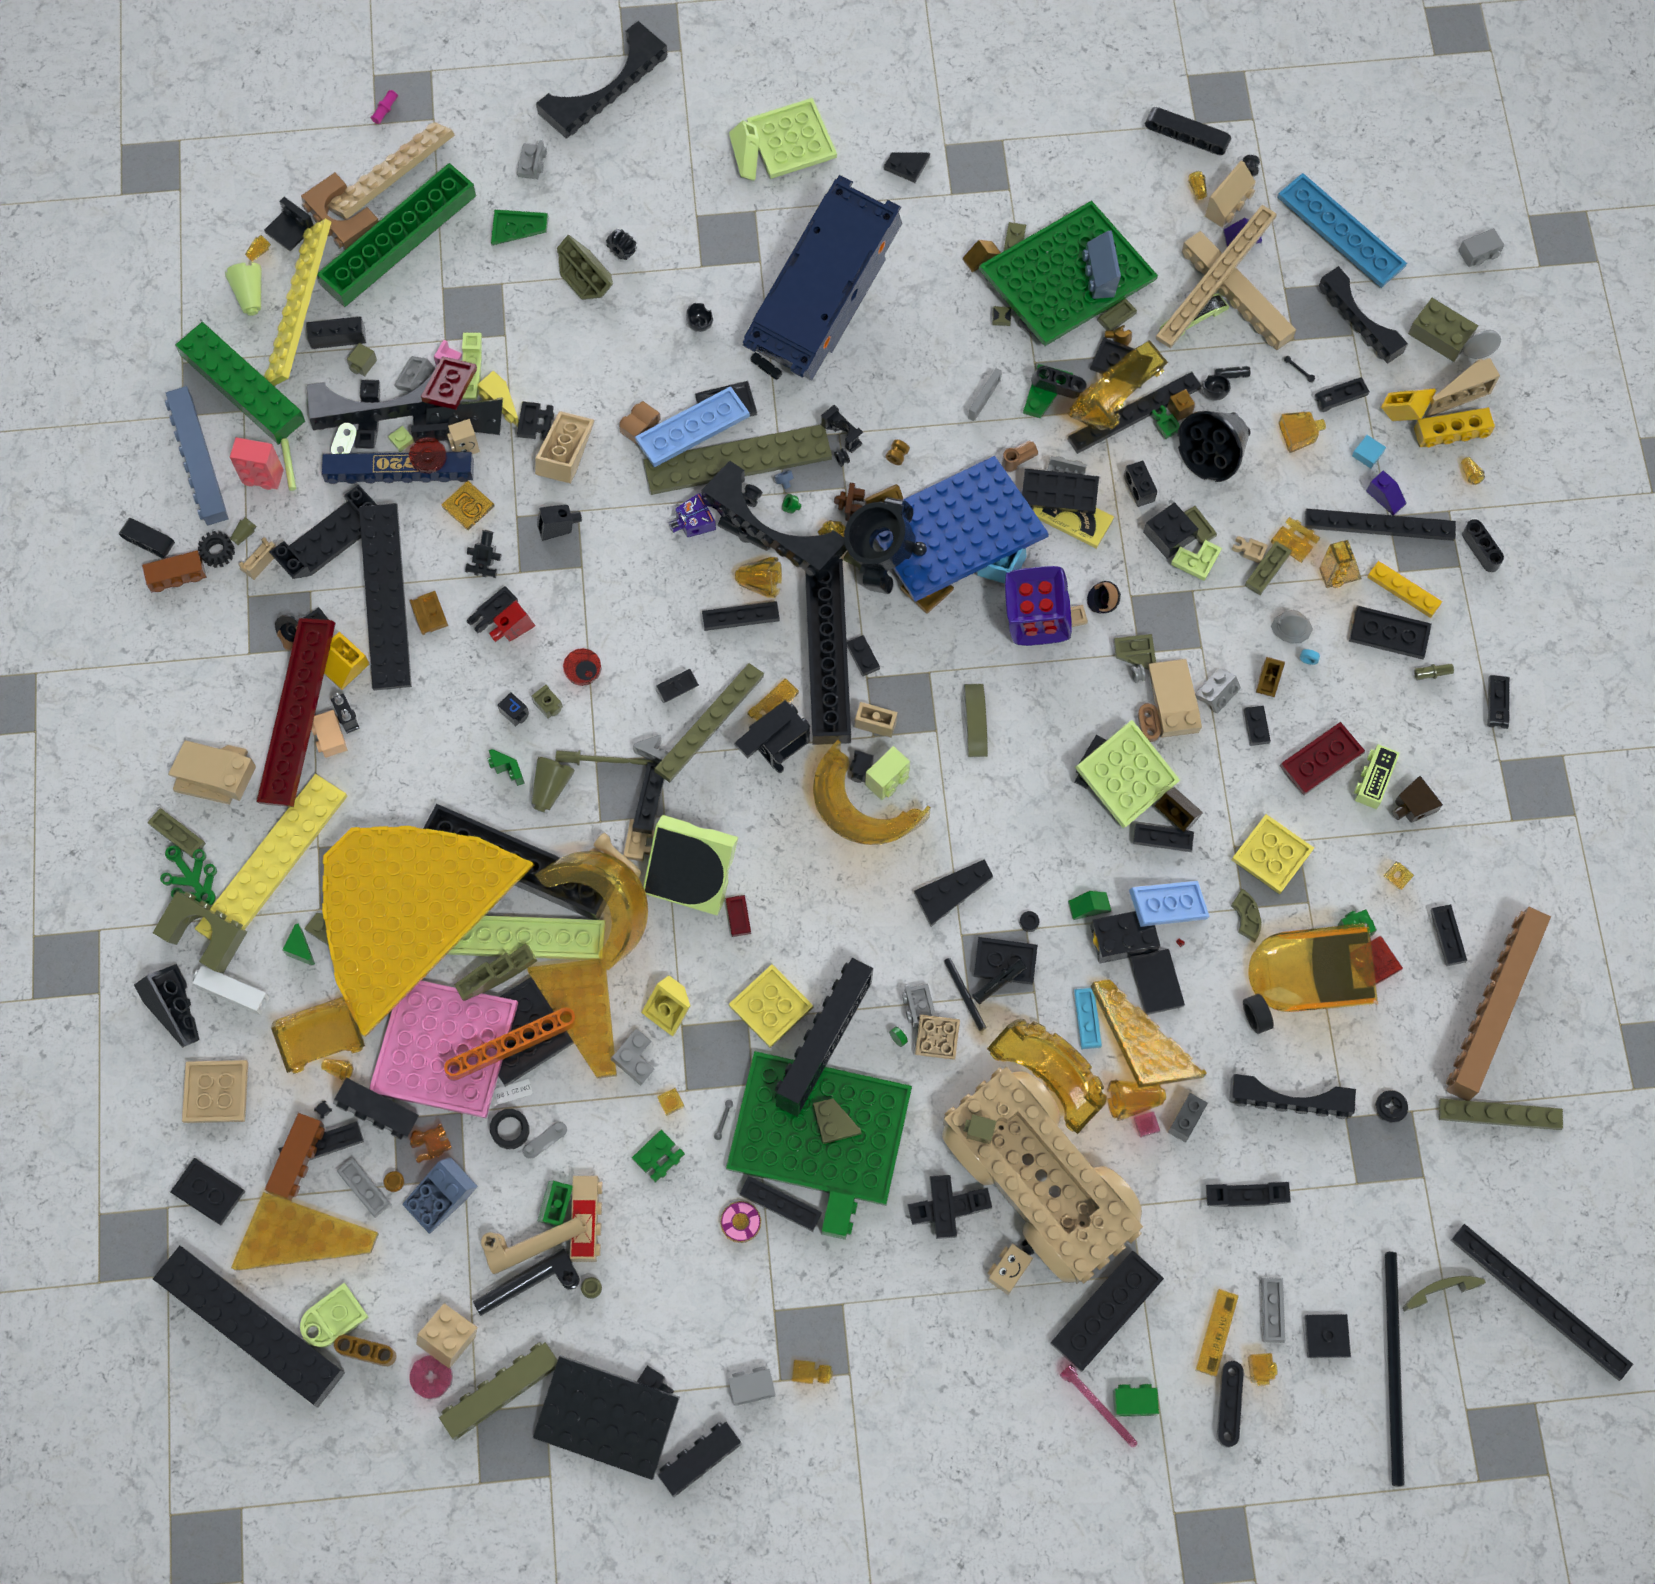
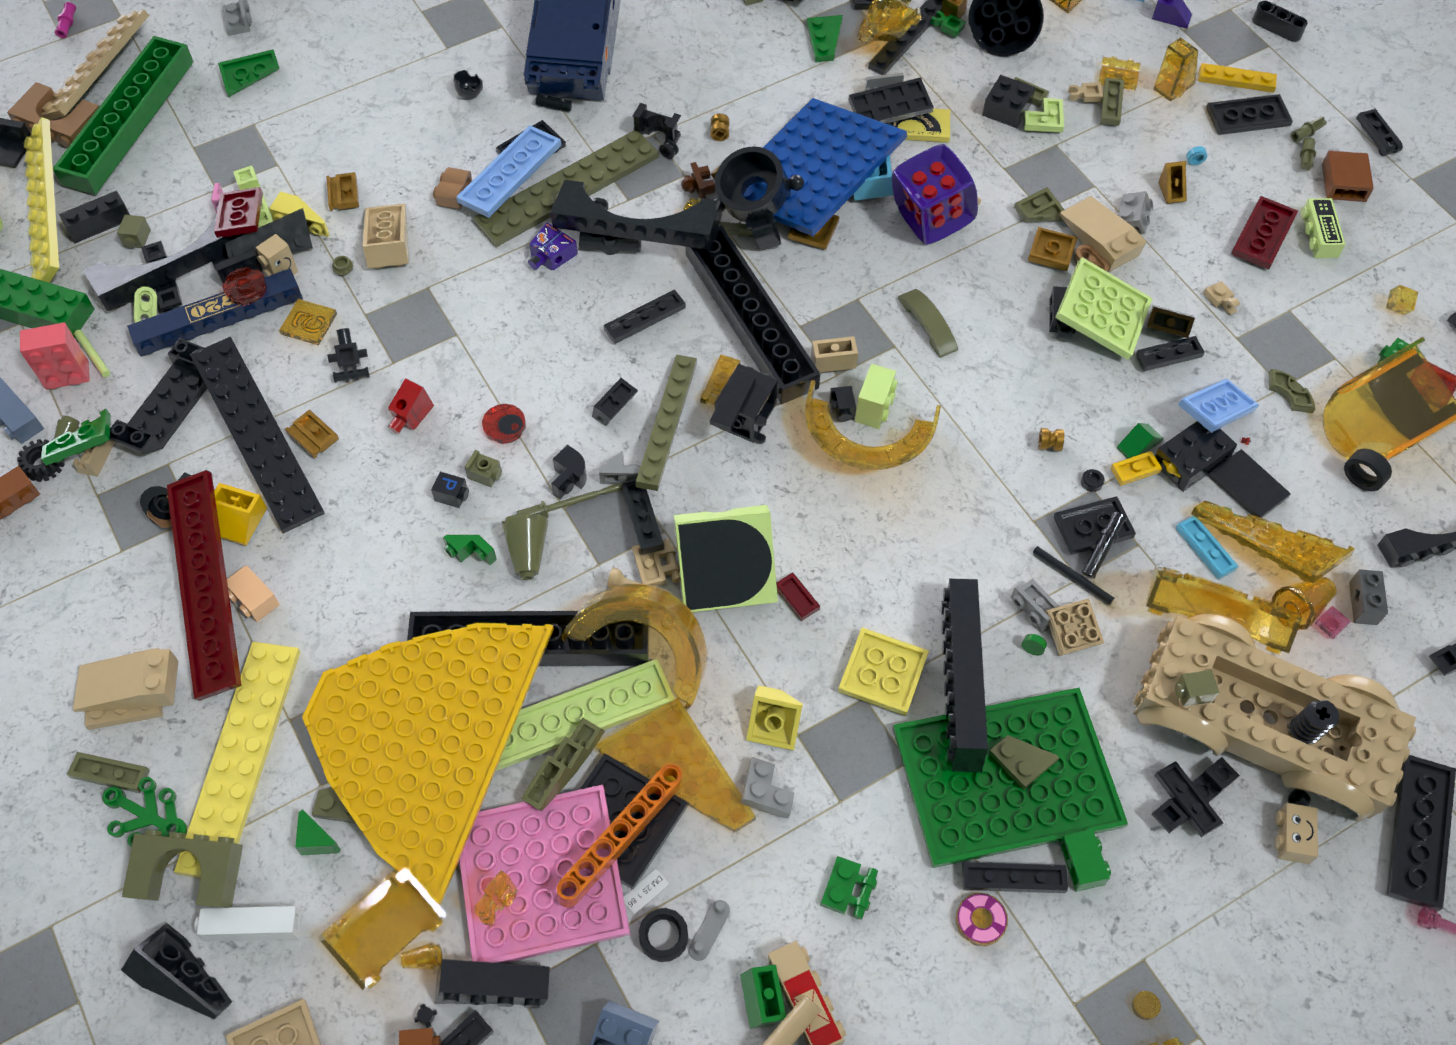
camera: 25 degrees left, 10 degrees down
black piece [331,693,360,734] -> none
yellowish green plate [388,426,414,452] -> none
light grey bracket [394,356,435,392] -> none
clear orange animal [410,1124,452,1163] -> none
black hinge [467,586,518,633] -> none
black plate [517,401,554,441] -> none
black torso [537,504,582,541] -> none
olive wedge [557,235,613,300] -> none
black gear [606,229,637,260] -> none
clear yellow plate [657,1088,685,1116] -> none
flat silver hinge [714,1100,733,1140] -> none
clear yellow cone [735,557,782,598] -> none
sand blue tile [774,470,794,489] -> none
green tile [782,494,802,514] -> none
black plate [847,635,880,677] -> none
black wing [914,859,993,927] -> none
light grey tile [968,368,1002,421] -> none
medium nougat piece [1002,440,1038,472] -> none
black beam [1031,366,1087,399] -> none
black piece [1087,581,1121,614] -> none
black brick [1124,460,1158,507] -> none
light grey bush [1131,664,1146,683] -> none
light yellow plate [1232,814,1314,894] -> none
black plate [1244,706,1271,746] -> none
light grey piece [1271,610,1313,643] -> none
black plate [1305,508,1456,541] -> none
dark brown torso [1392,776,1443,823] -> none
none -> green wing [41,409,111,466]
none -> pearl gold plate [326,172,359,211]
none -> olive plate [332,256,353,275]
none -> clear yellow plate [474,870,518,926]
none -> black brick [551,444,587,499]
none -> pearl gold plate [1028,227,1078,271]
none -> pearl gold wheel [1038,428,1064,451]
none -> yellow plate [1110,451,1162,486]
none -> clear yellow tile [1132,991,1161,1020]
none -> tan plate [1203,281,1240,315]
none -> black piece [1290,700,1339,744]
none -> olive axle [1300,137,1316,171]
none -> dark orange brick [1322,150,1374,202]

